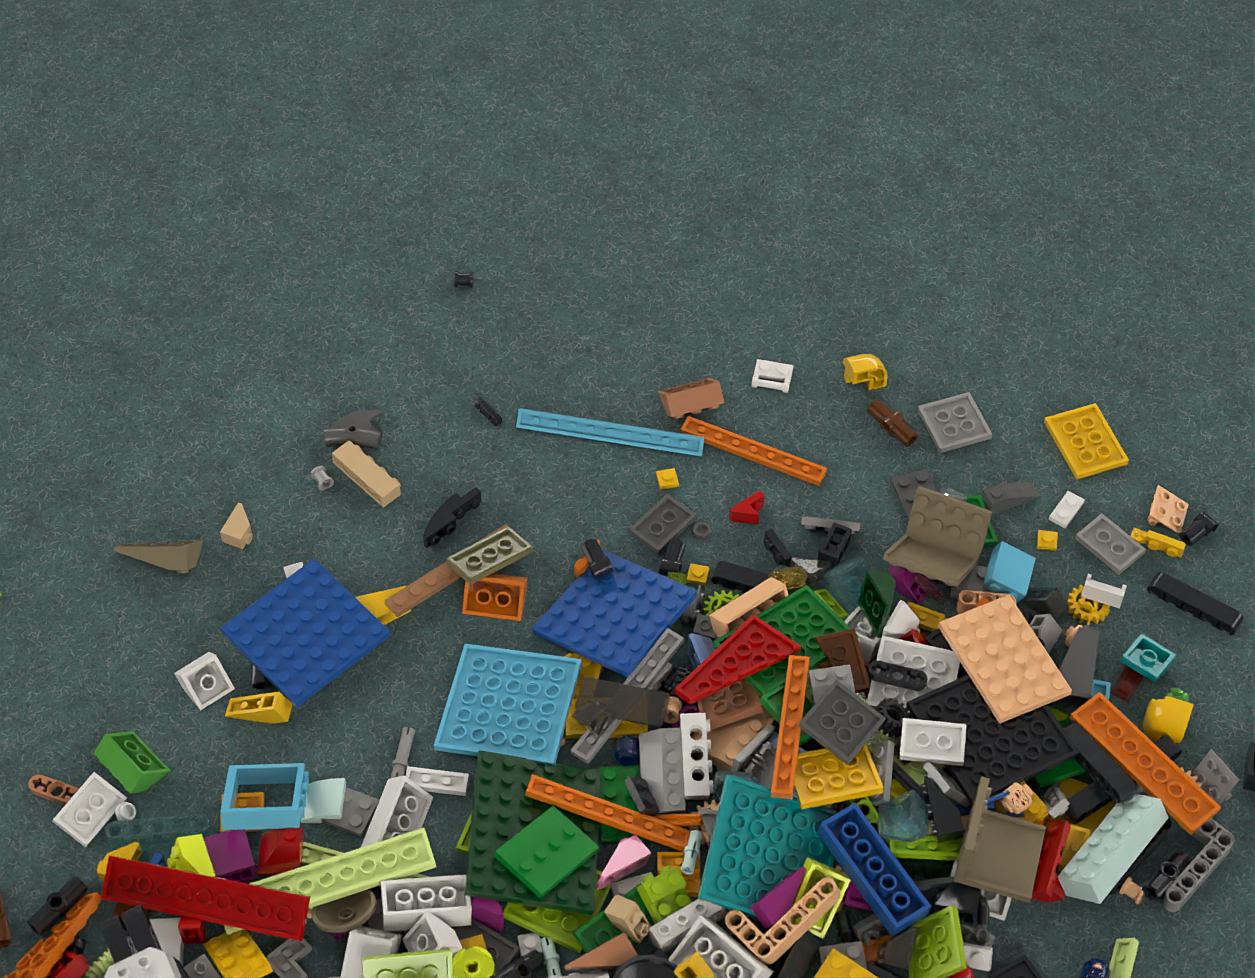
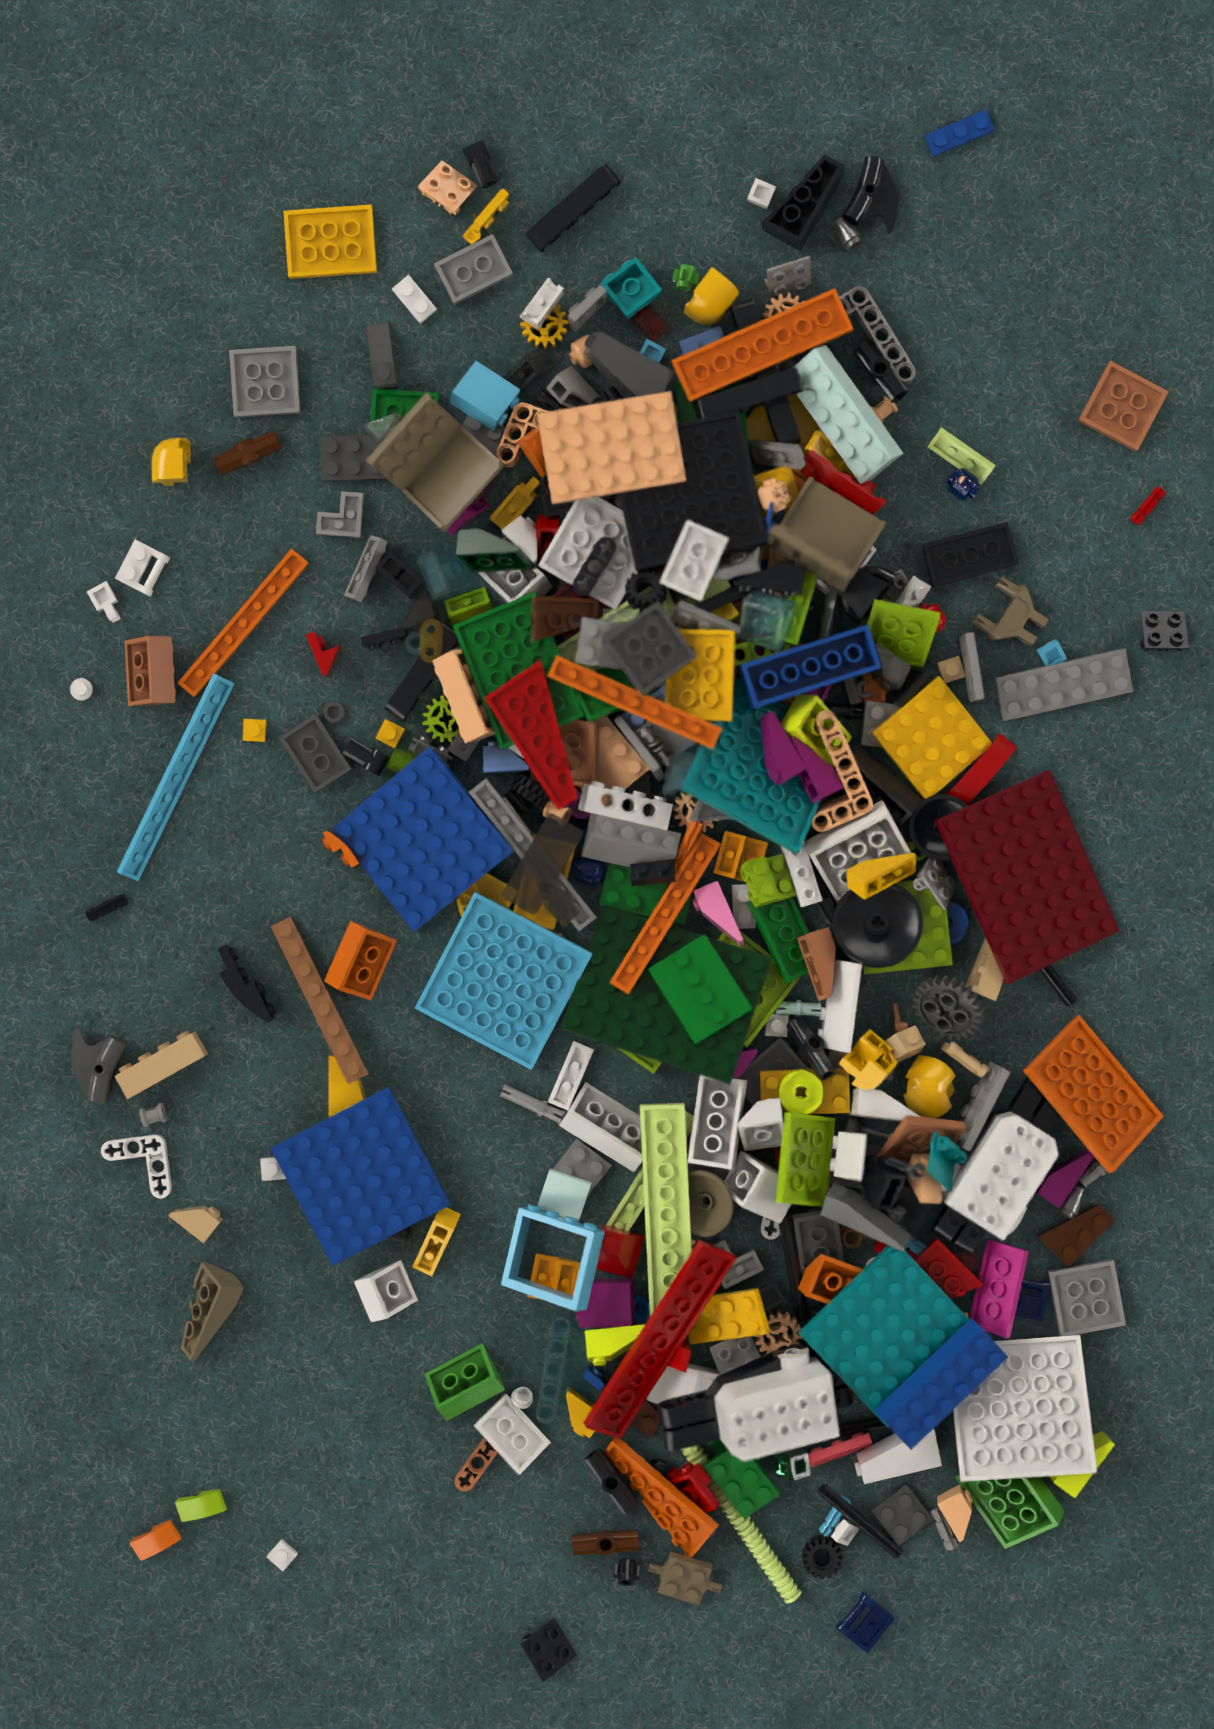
camera: 75 degrees left, 35 degrees up
olive tile [446,526,533,585] -> none
black piece [581,539,614,580] -> none
tan slope [604,895,651,944] -> none
light aqua pin [681,830,703,874] -> none
yellow plate [1037,530,1058,551] -> none
none -> white plate [70,678,93,700]
none -> white plate [87,581,121,623]
none -> white beam [101,1134,172,1199]
none -> light grey plate [316,491,364,538]
none -> light grey plate [568,285,607,332]
none -> magenta slope [760,711,807,786]

